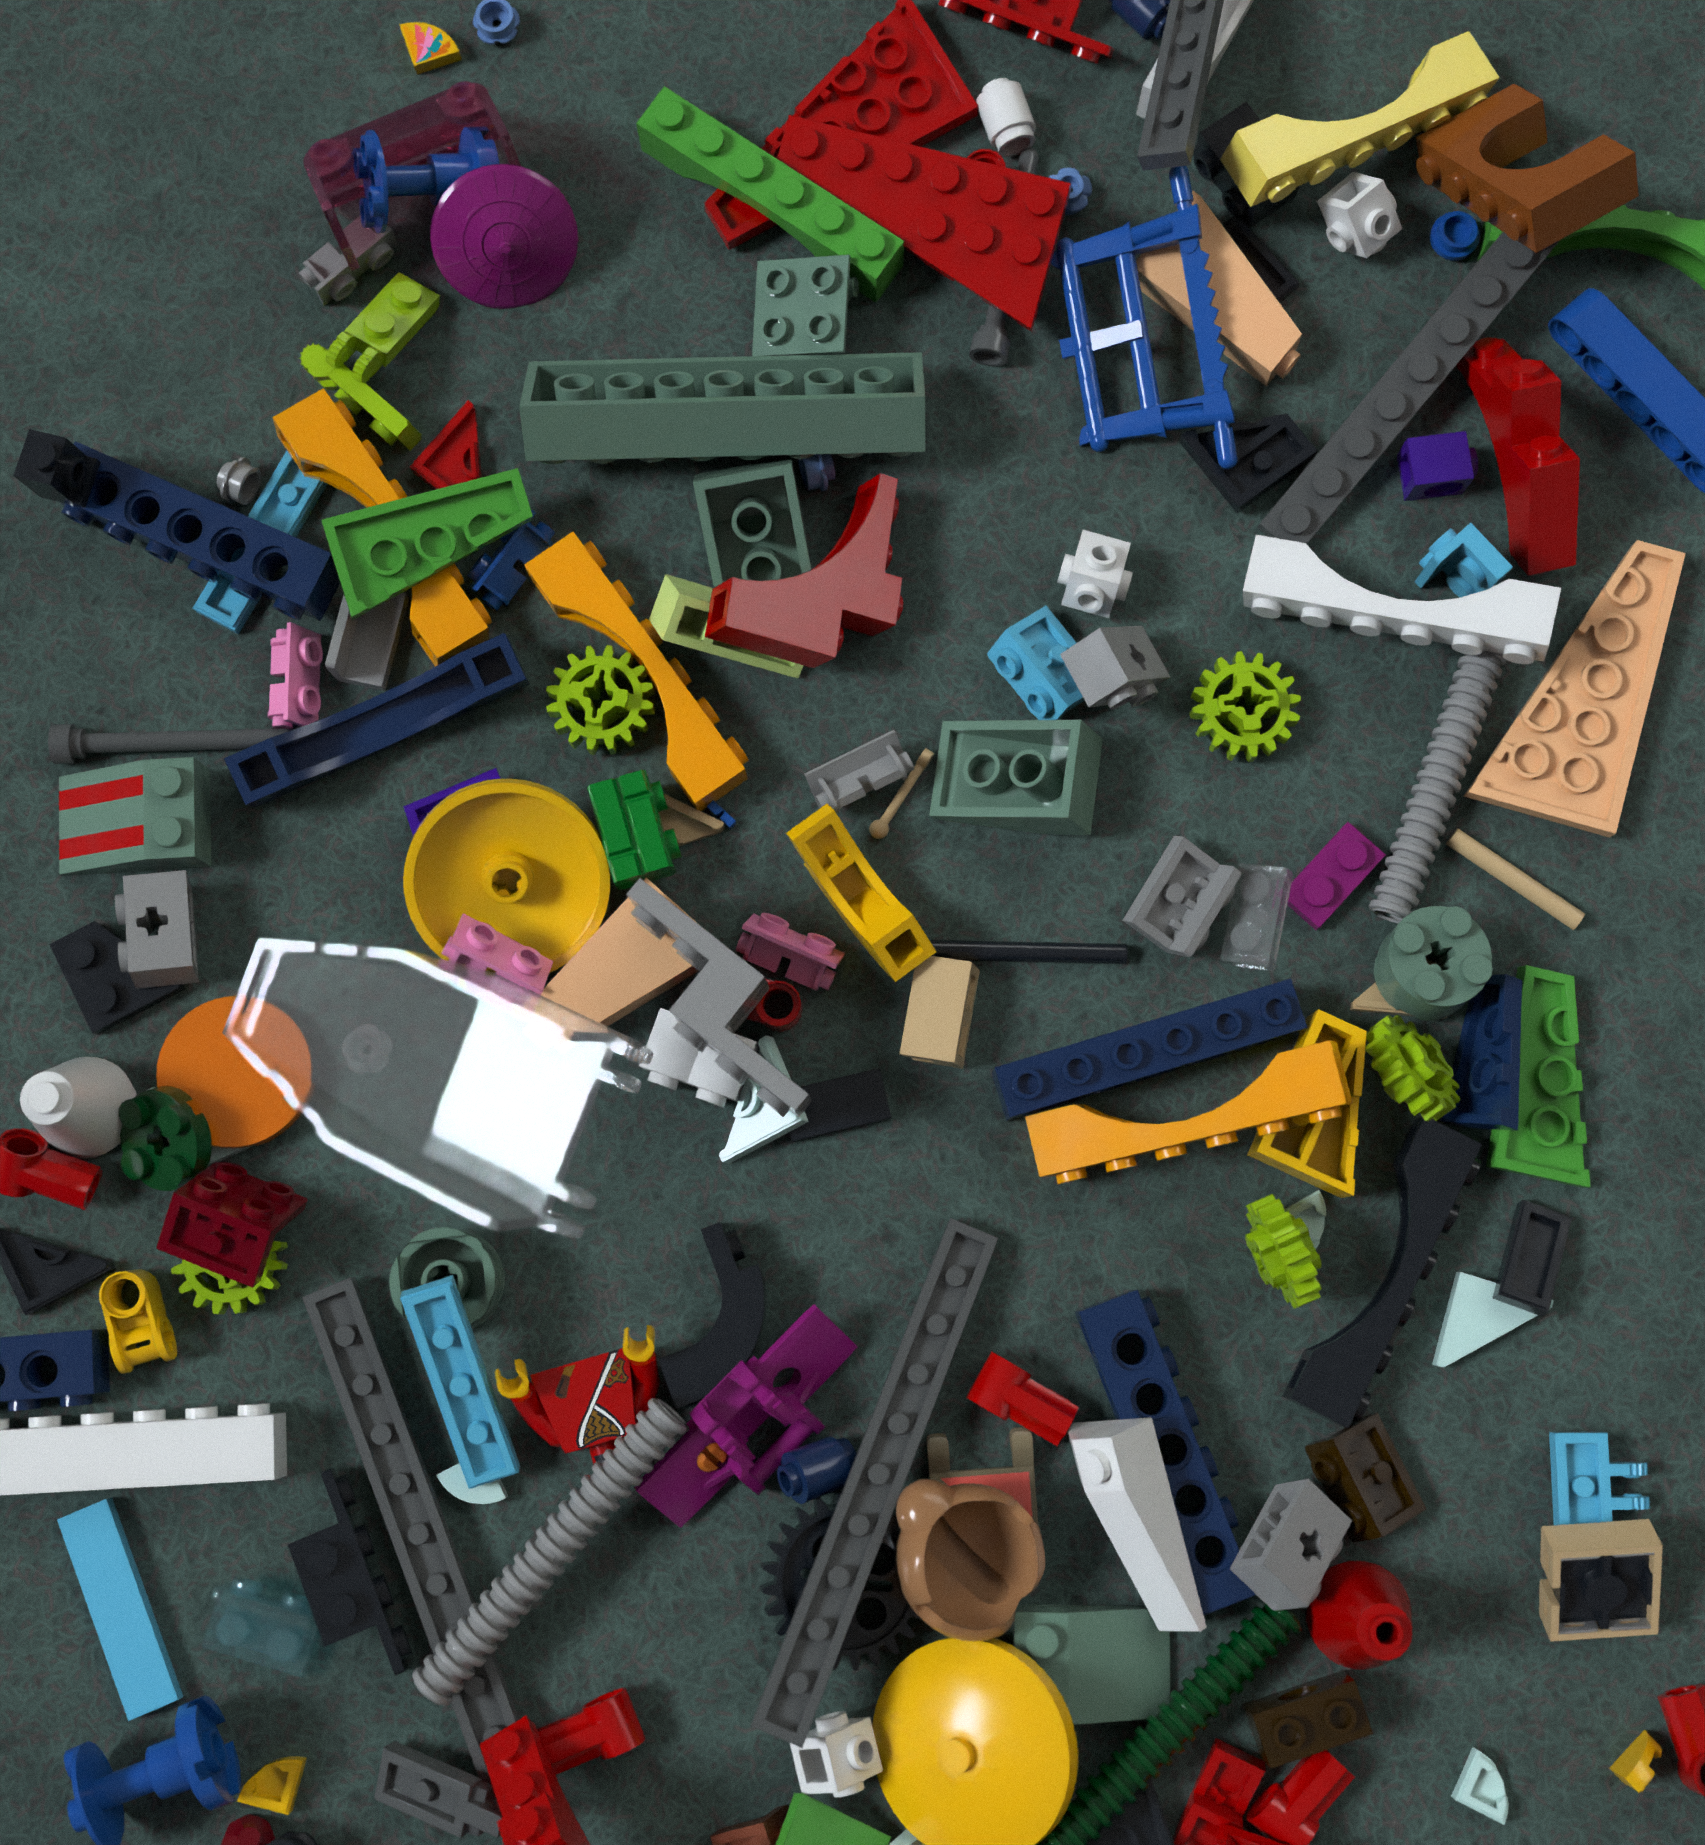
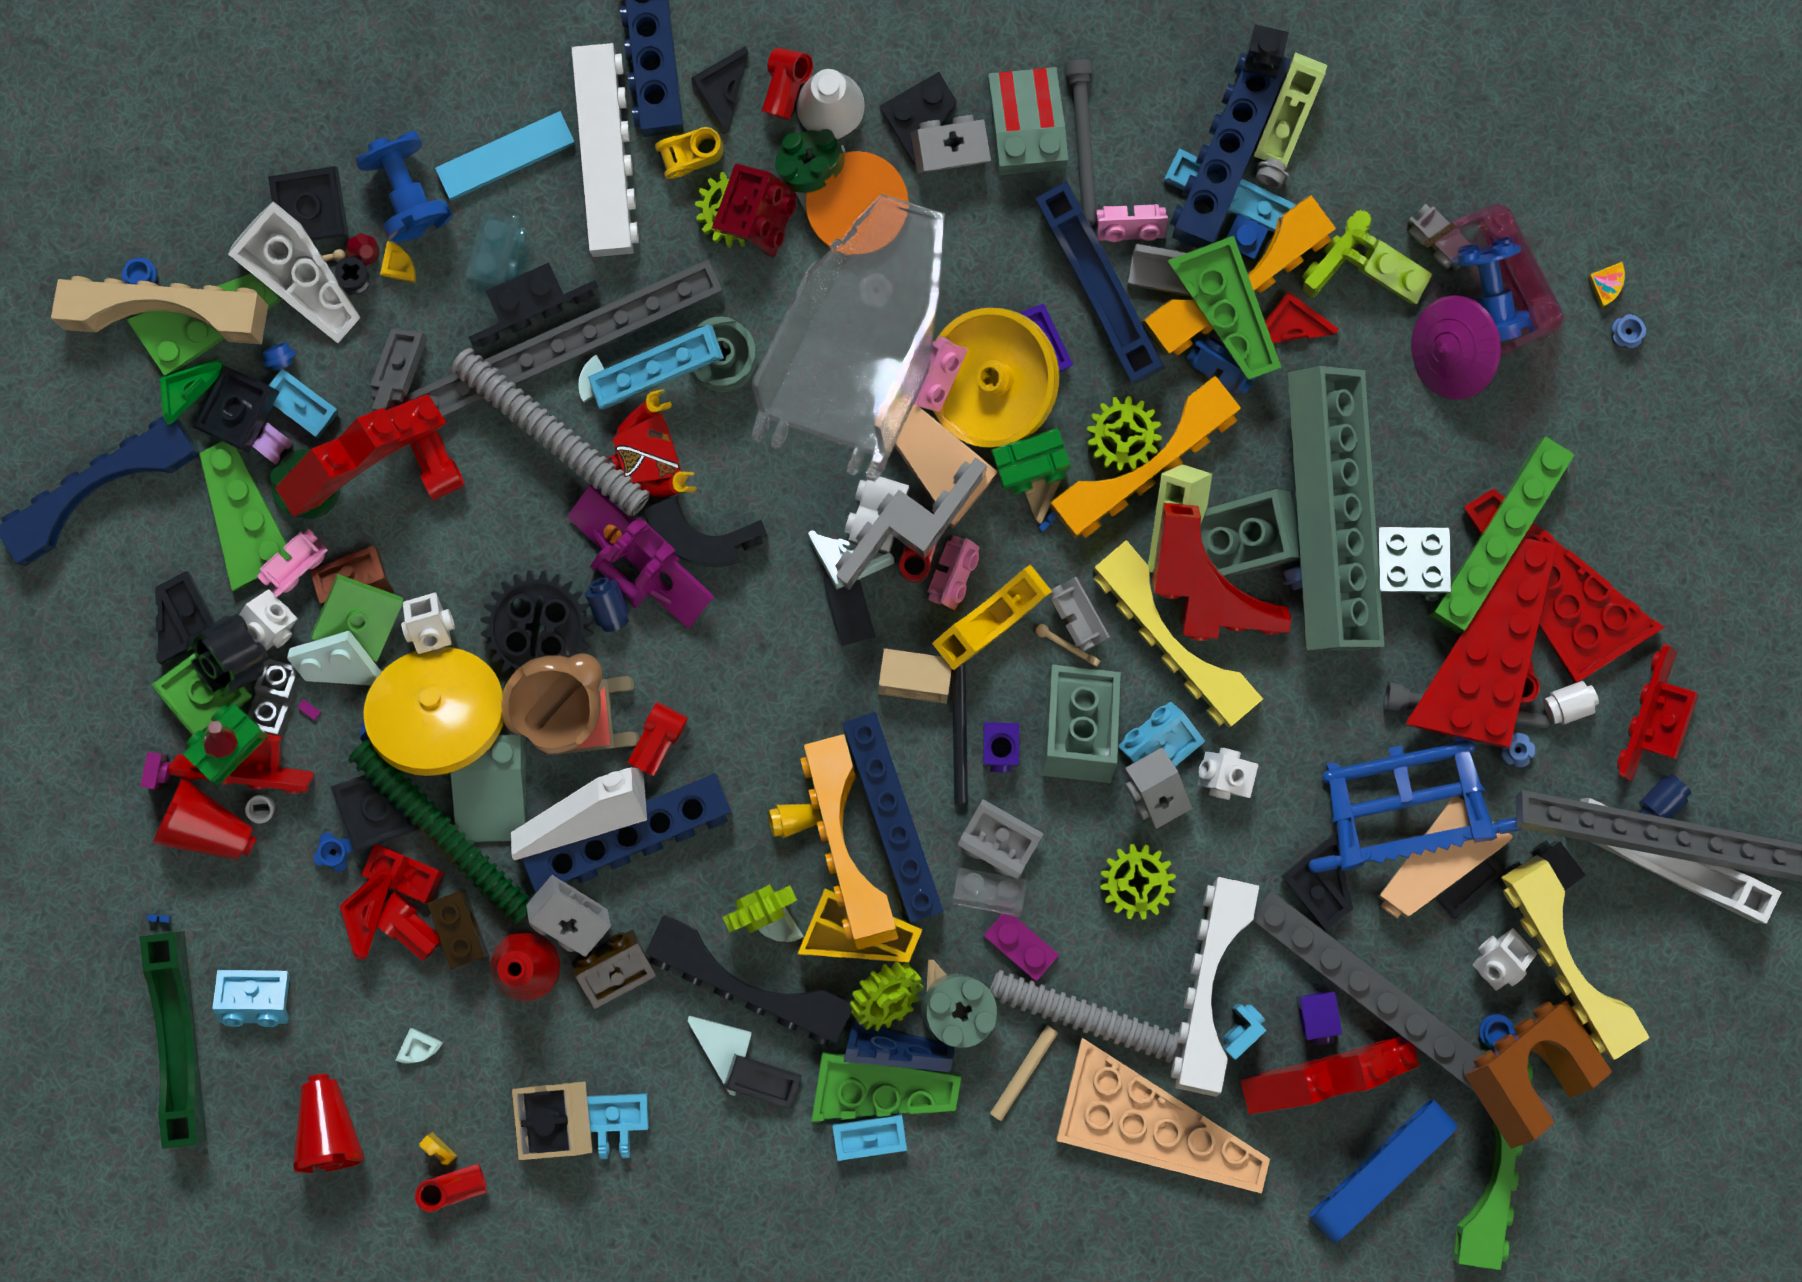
camera: 85 degrees right, 5 degrees up
dark grey plate [750,1218,998,1748] -> none
none -> yellow cone [768,804,821,839]
none -> medium azure plate [833,1114,907,1161]
none -> dark purple brick [983,722,1019,773]
none -> light yellow arch [1093,540,1263,728]
none -> blue plate [1227,214,1269,261]
none -> yellowish green slope [1254,52,1327,169]

